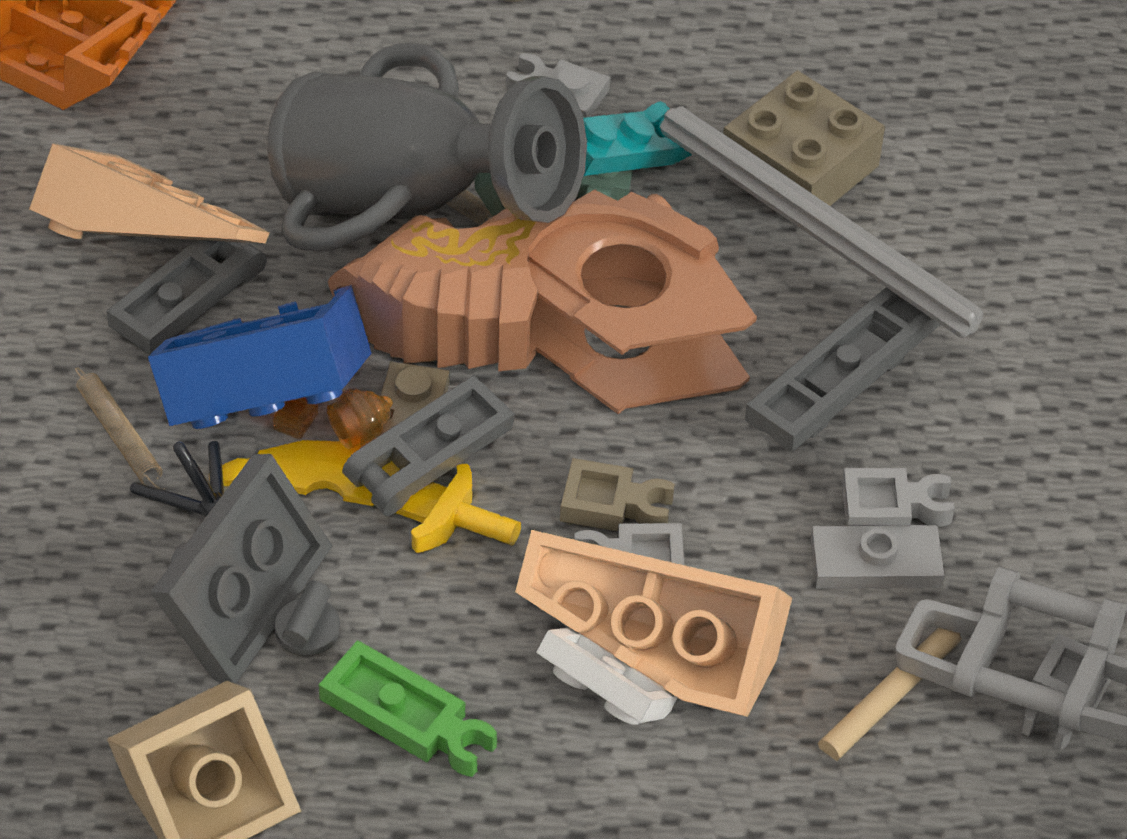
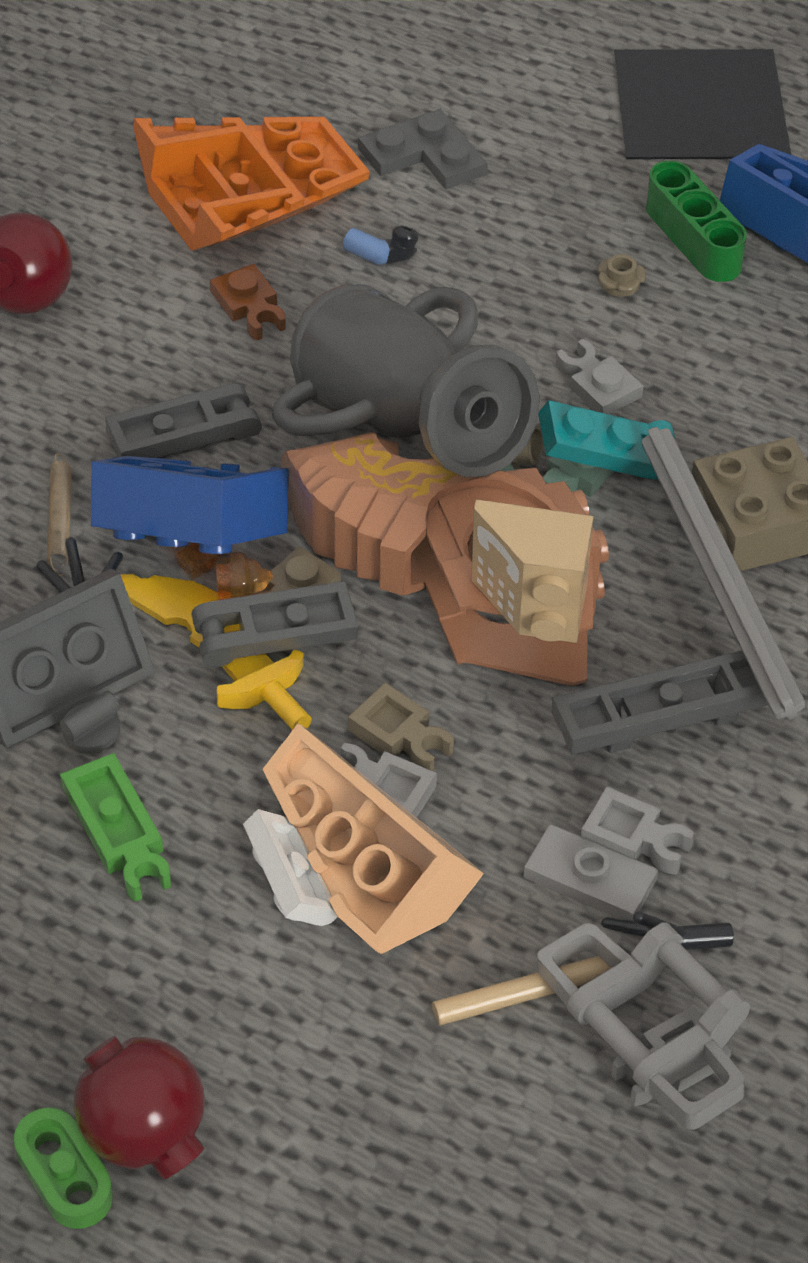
camera: 30 degrees right, 0 degrees up
light nougat wedge [29,143,270,244] -> none
none -> dark orange plate [210,264,286,340]
none -> arm [343,225,419,265]
none -> tan slope [472,499,594,643]
none -> black plant [601,911,734,950]

